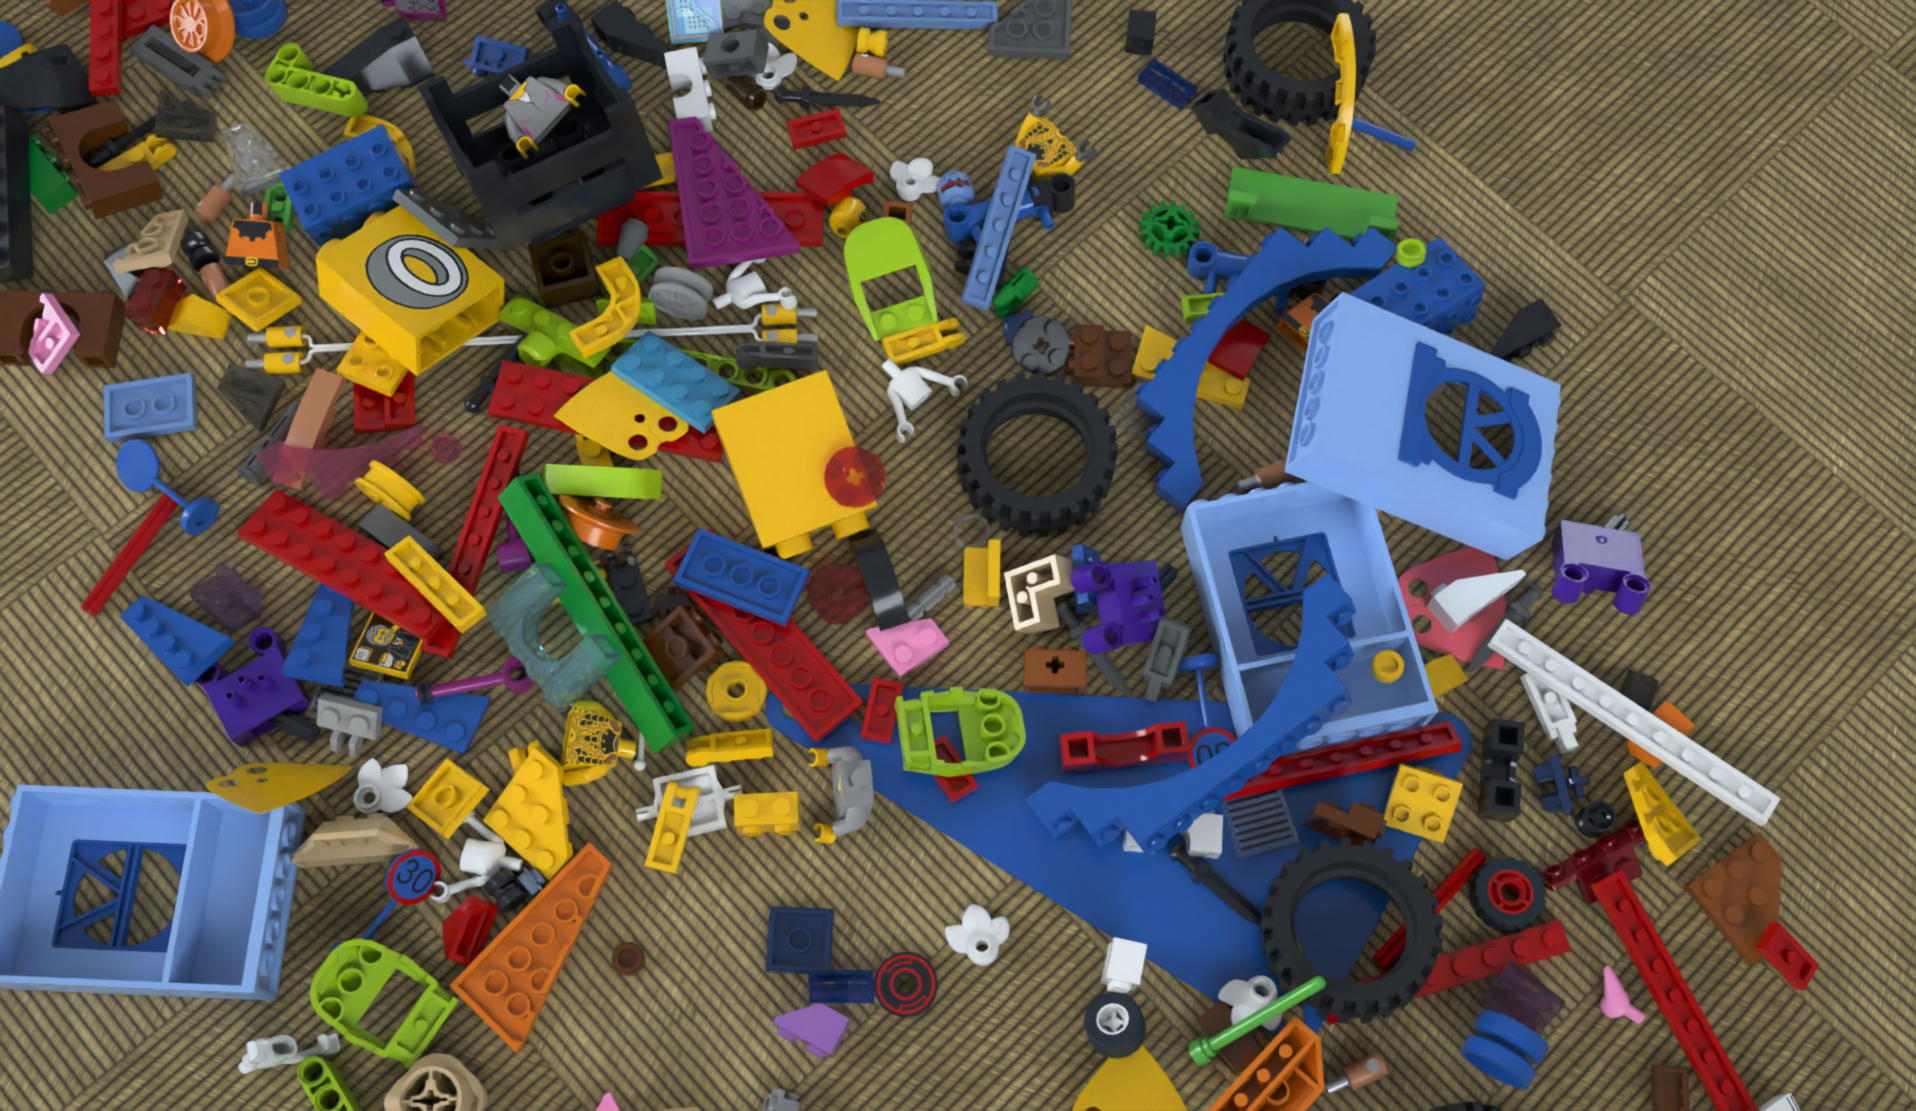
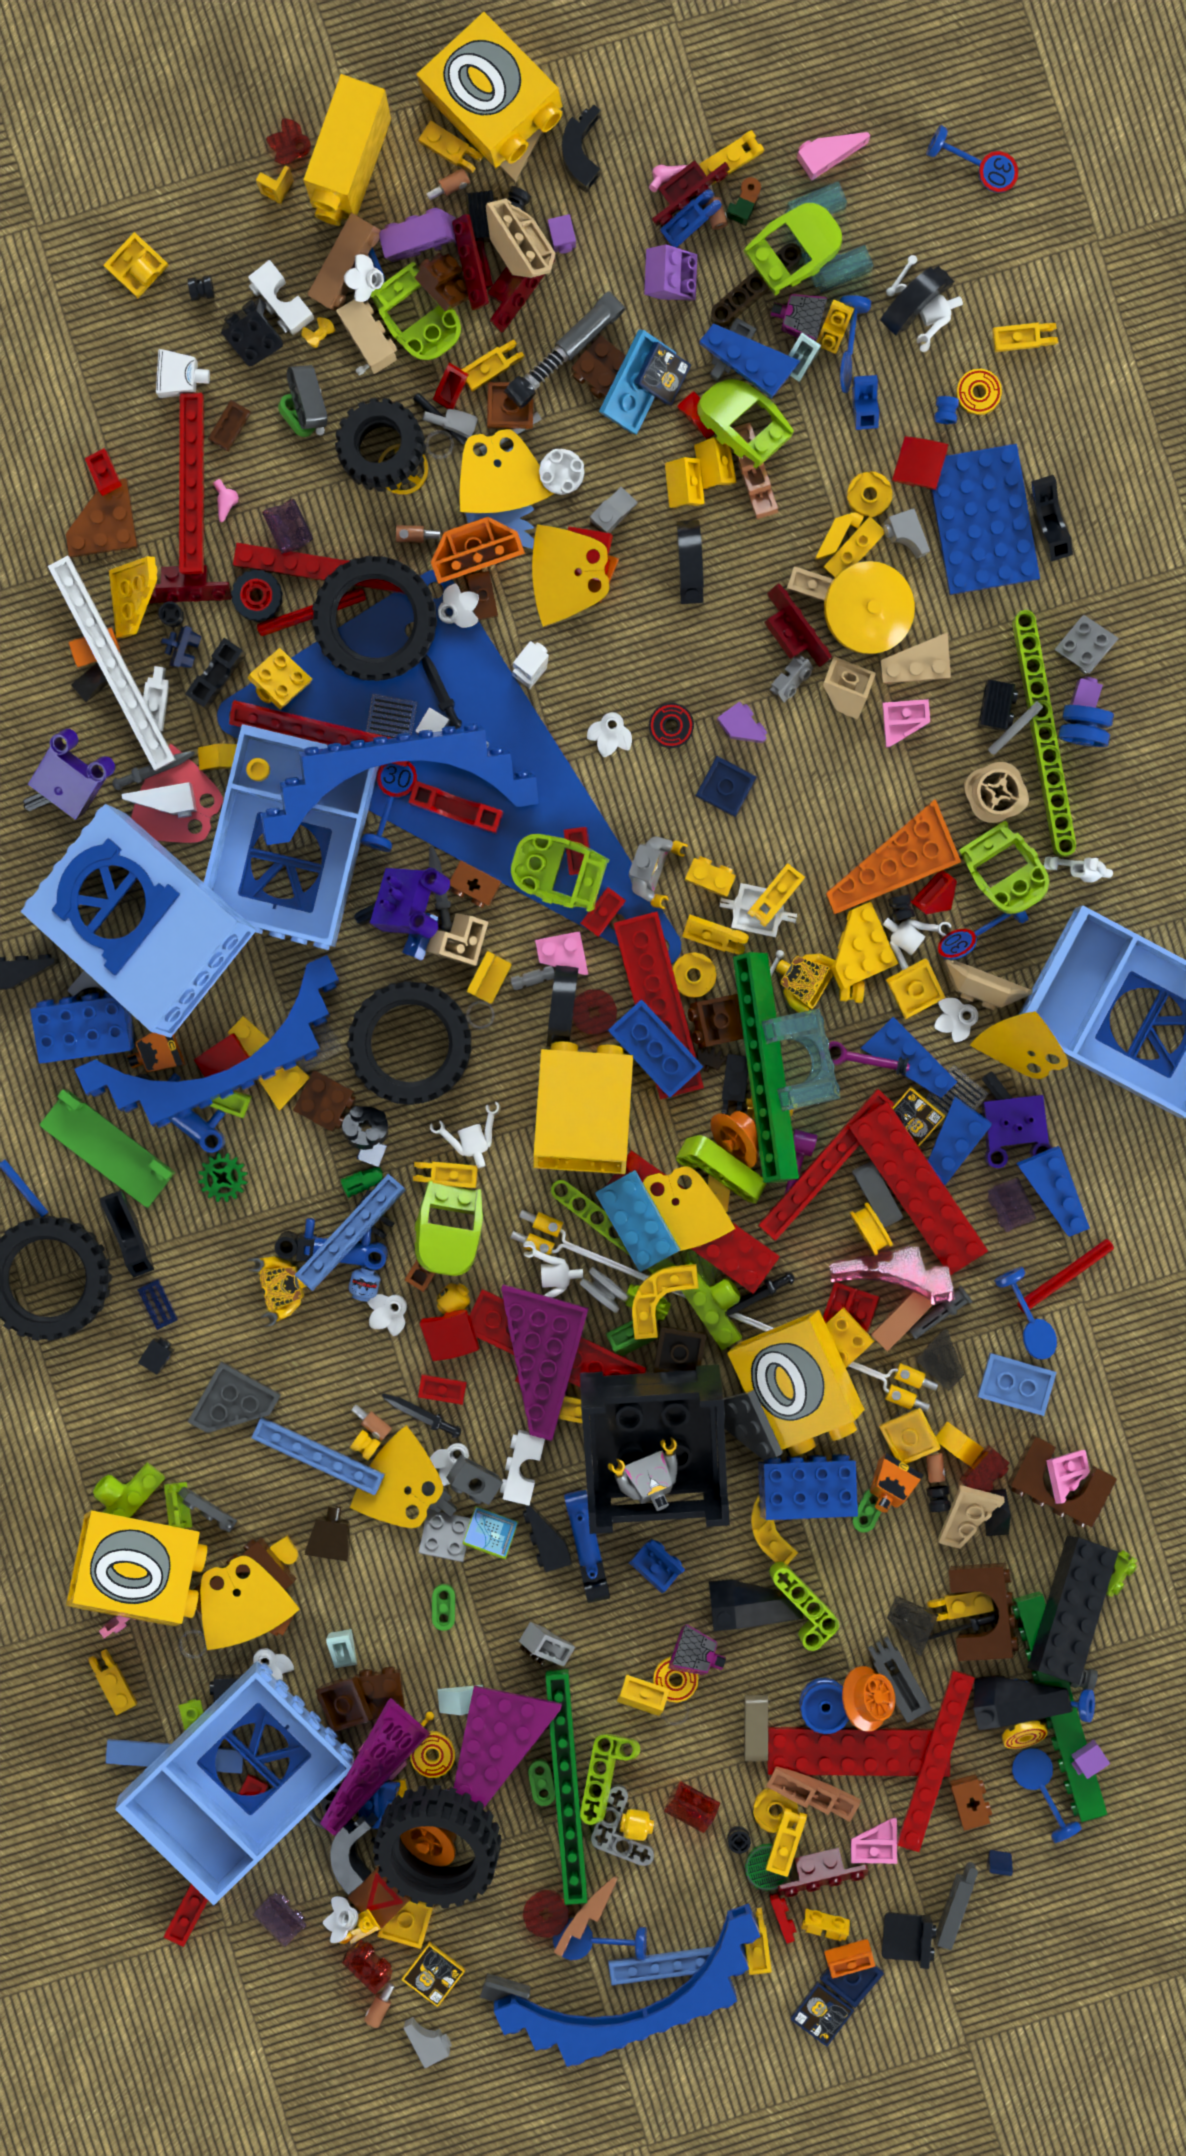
camera: 160 degrees left, 20 degrees up
nougat piece [193,174,239,224] -> none
clear wing [221,121,290,198] -> none
light grey hinge [317,693,383,757] -> none
yellow plate [384,535,487,634] -> none
clear pink plate [431,435,461,464] -> none
sand blue plate [517,868,546,897] -> none
reddish brown tile [612,942,646,976] -> none
dark grey cone [614,218,649,263] -> none
dark brown cone [726,76,767,111] -> none
dark grey hinge [736,341,818,370] -> none
clear blue tile [807,970,875,1003] -> none
clear red plate [824,446,886,508] -> none
black wheel [1084,992,1146,1059] -> none
dark grey hinge [1143,615,1193,703] -> none
bright green piece [1188,976,1326,1067] -> none
nougat piece [1237,459,1295,491] -> none
reddish brown plate [1303,801,1387,846] -> none
yellow tile [1324,13,1356,174] -> none
lime tile [1396,238,1426,268] -> none
blue wheel [1460,1009,1549,1090] -> none

